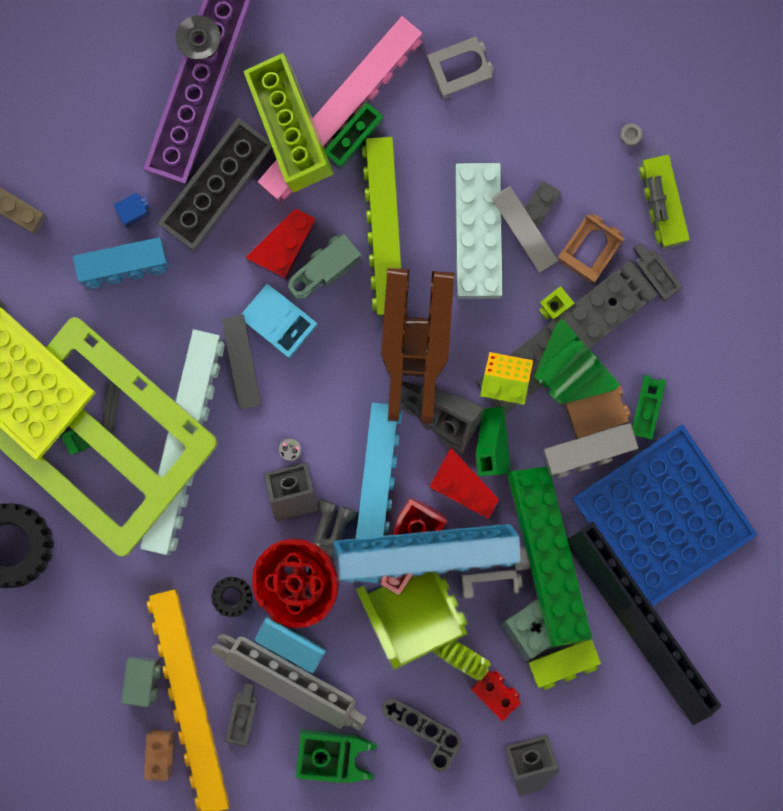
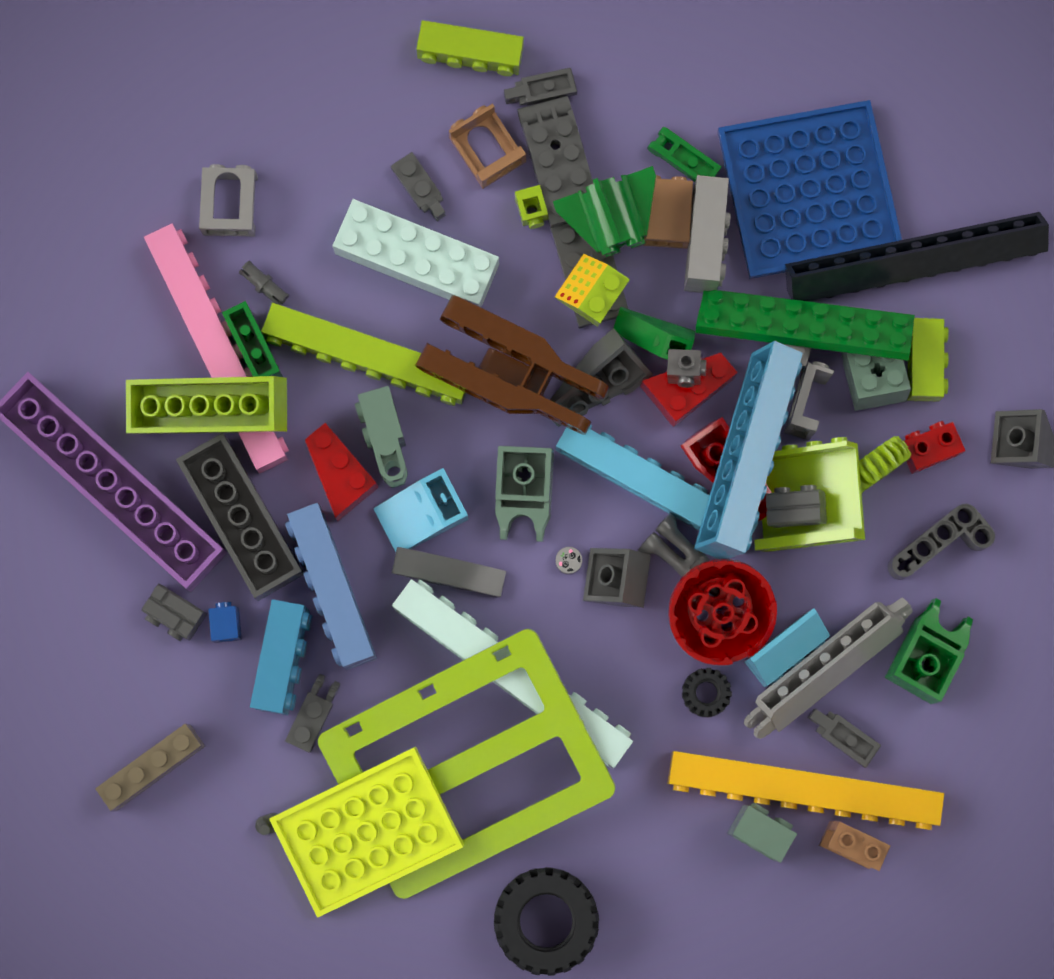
camera: 70 degrees left, 5 degrees down
green panel [61,430,92,456] -> none
dark grey axle [101,384,121,433] -> none
dark grey dish [176,15,221,60] -> none
light grey slope [491,186,558,273] -> none
light grey tile [620,123,642,147] -> none
dark grey pin [647,175,669,222] -> none
none -> dark grey brick [141,583,207,642]
none -> dark grey pin [239,260,289,305]
none -> medium blue brick [285,503,377,670]
none -> dark grey hinge [285,674,340,753]
none -> sand green brick [495,446,554,542]
none -> flat silver brick [667,349,706,388]
none -> dark grey brick [766,485,827,528]

